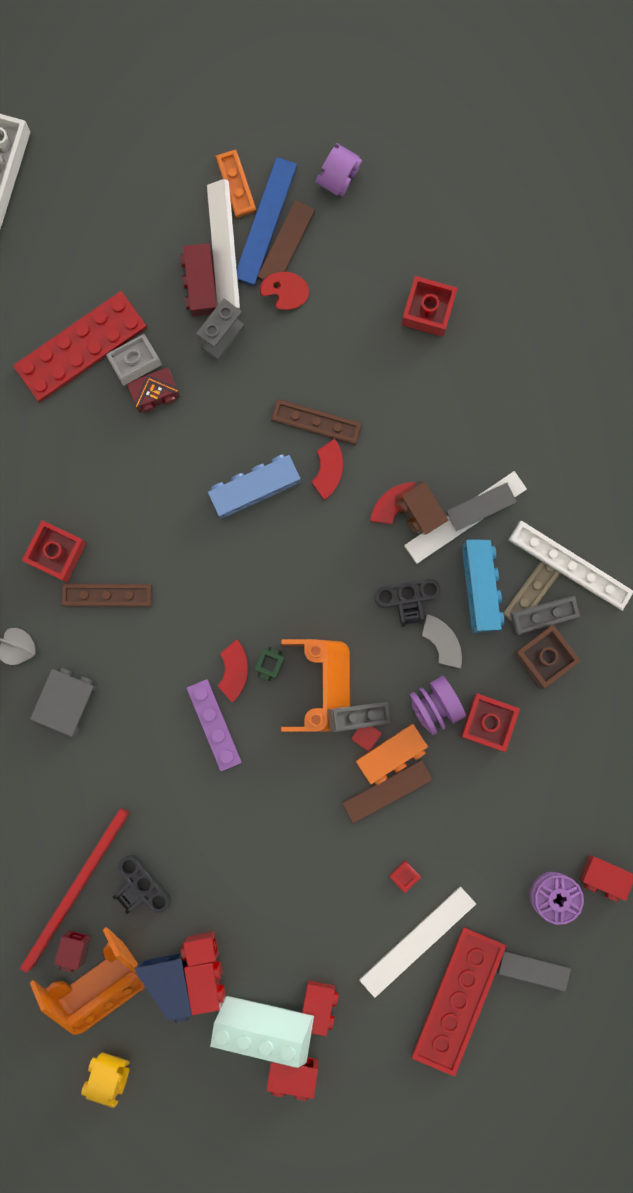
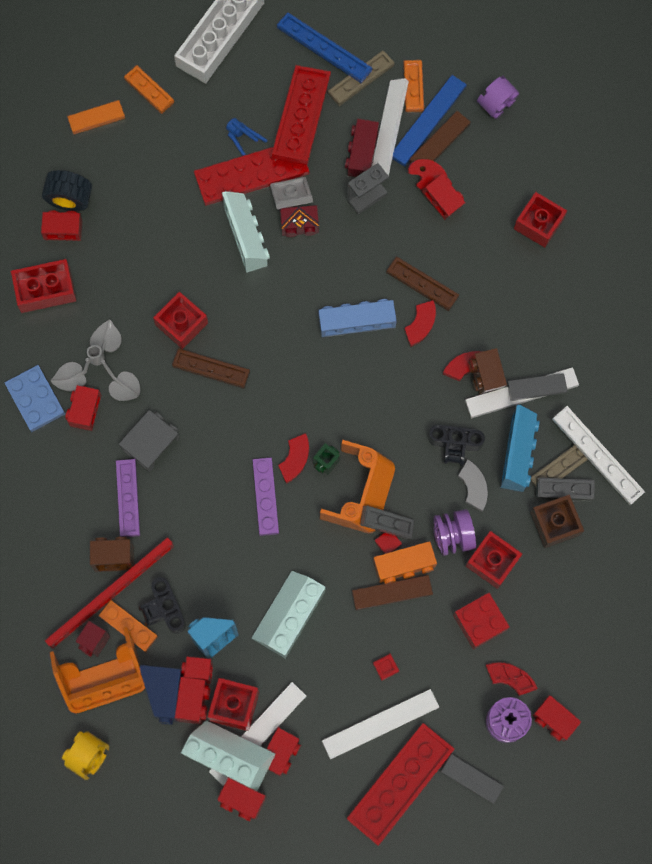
camera: 15 degrees right, 10 degrees down
none -> reddish brown brick [90,537,134,572]
none -> orange plate [99,600,158,652]
none -> medium lavender plate [116,459,140,537]
none -> dark azure slope [187,618,239,659]
none -> red brick [208,678,260,731]
none -> white tile [209,682,307,786]
none -> light aqua slope [222,191,270,273]
none -> blue plant [226,118,267,156]
none -> light aqua slope [251,571,326,659]
none -> red plate [272,65,331,165]
none -> blue tile [277,13,372,83]
none -> dark tan tile [328,51,395,106]
none -> red brick [422,174,465,220]
none -> red brick [453,593,509,650]
none -> red tile [486,663,538,696]

